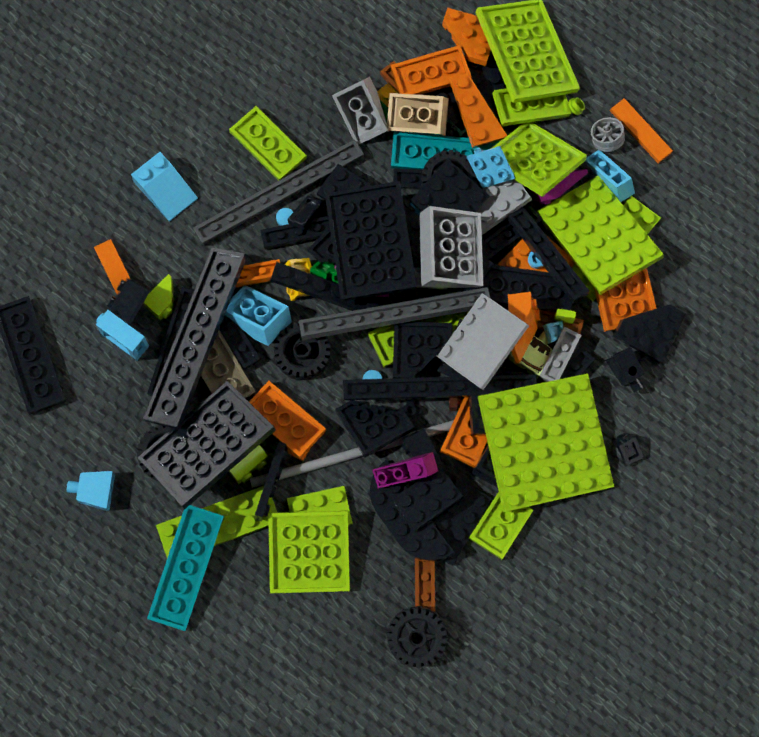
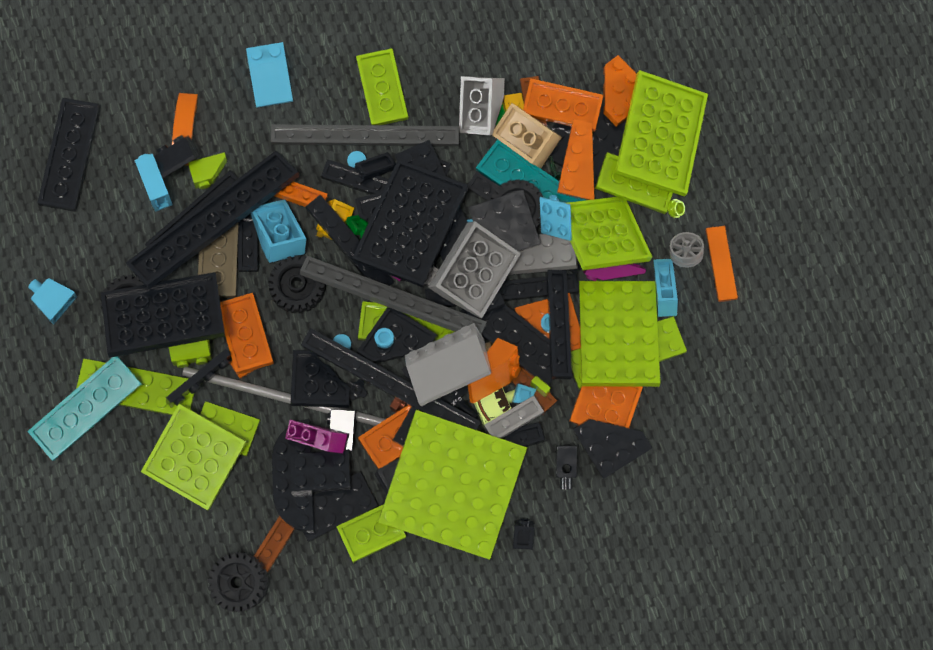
camera: 35 degrees right, 0 degrees up
none -> medium azure tile [374,328,394,349]

